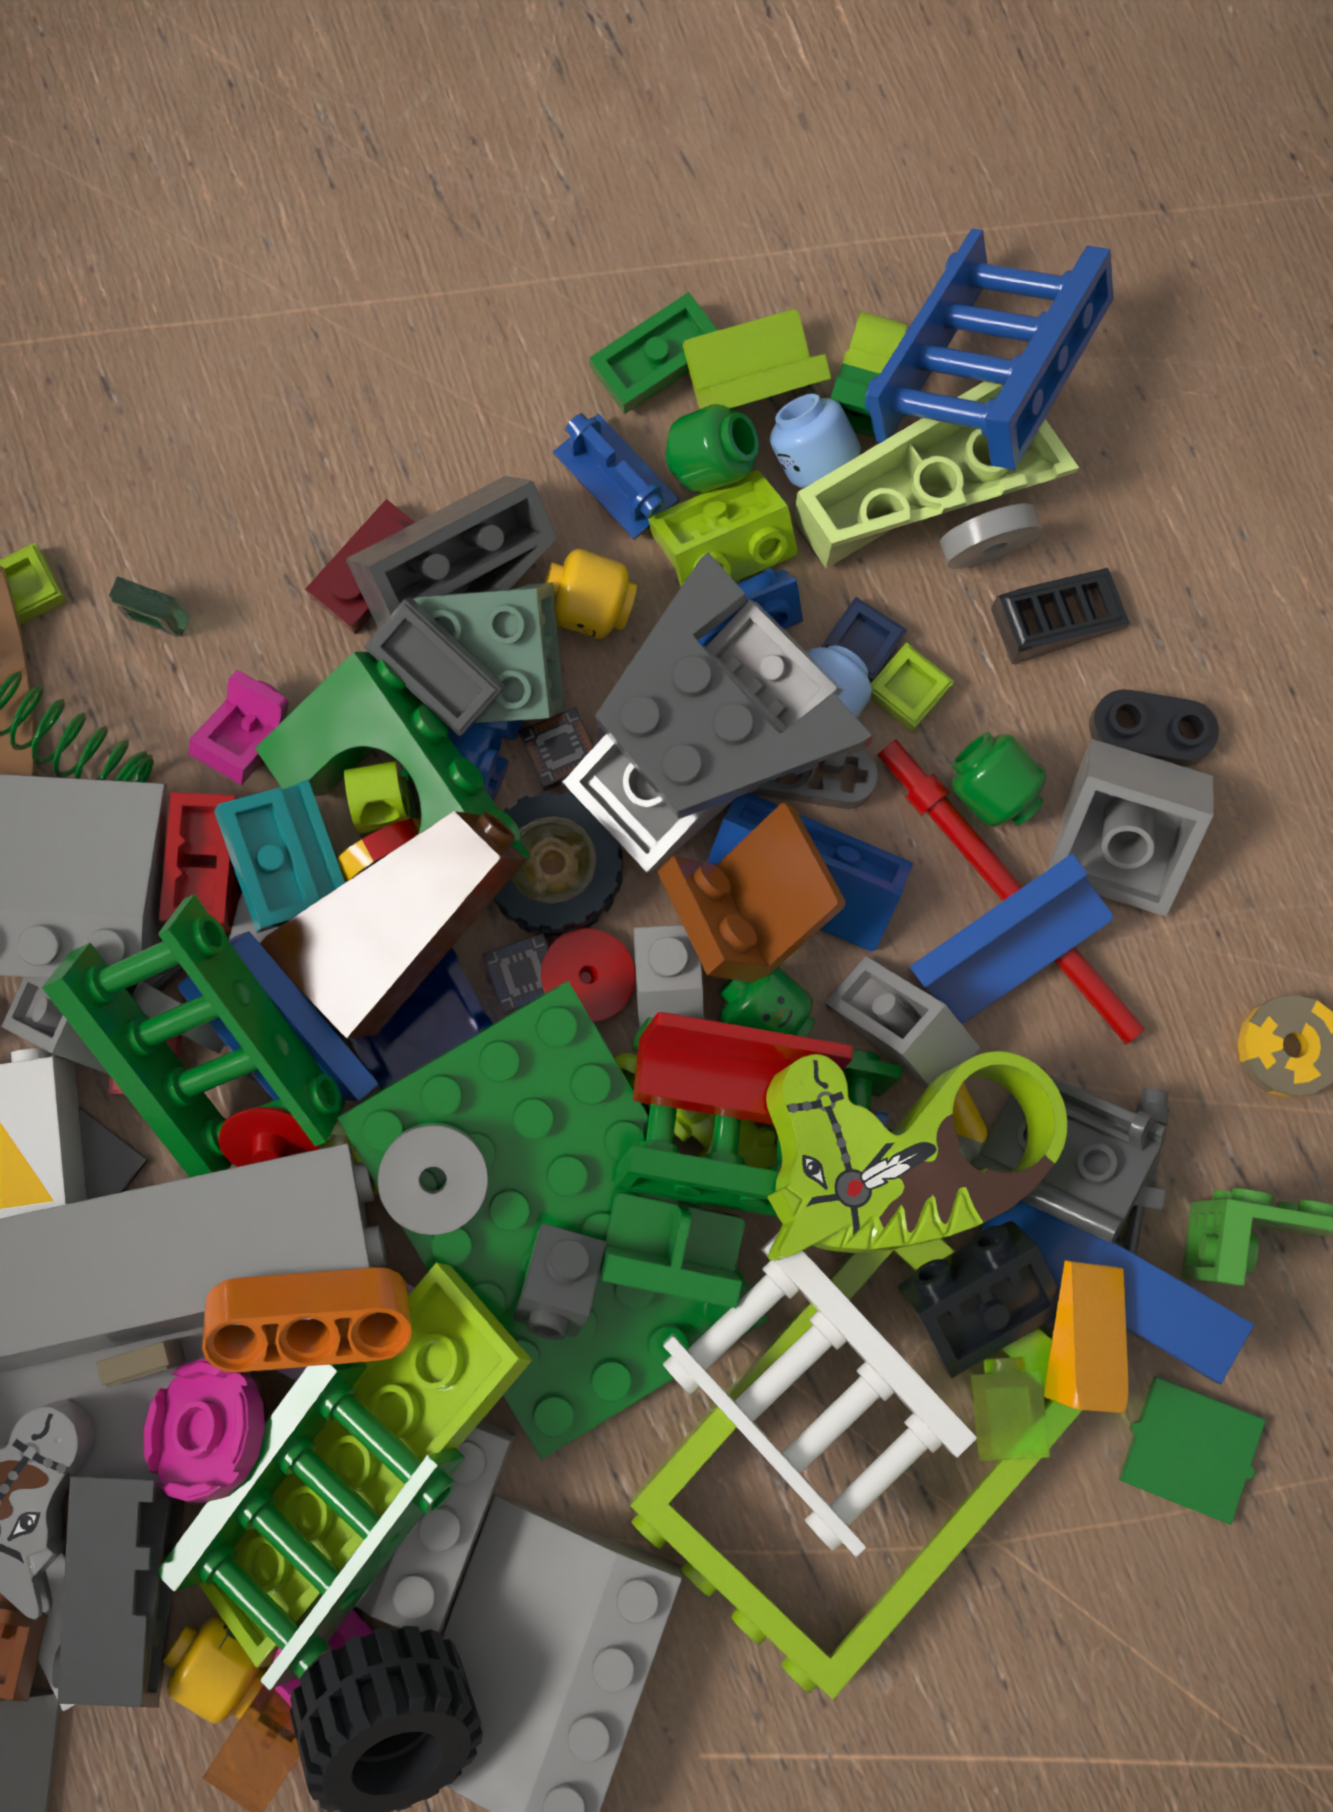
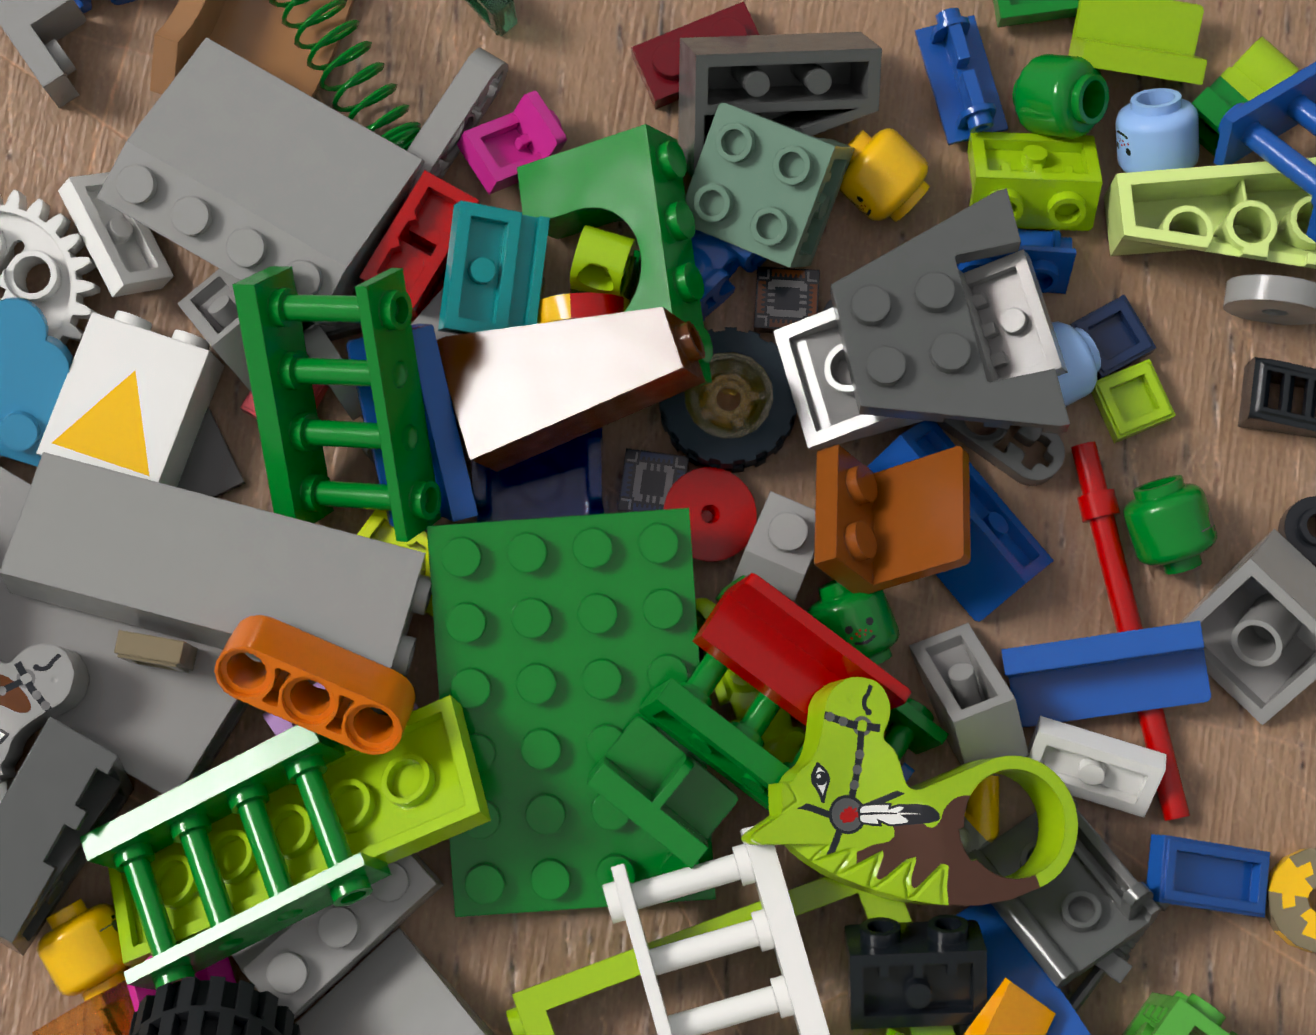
camera: 30 degrees right, 0 degrees up
dark pink tile [144,1358,265,1503] -> none
red piece [218,1107,319,1167] -> none
dark grey tile [364,597,506,736] -> none
light grey piece [378,1123,488,1235] -> none
dark grey bracket [512,1223,606,1340] -> none
none -> light grey beam [401,48,508,206]
none -> white plate [1025,716,1166,818]
none -> blue tile [1146,834,1270,918]

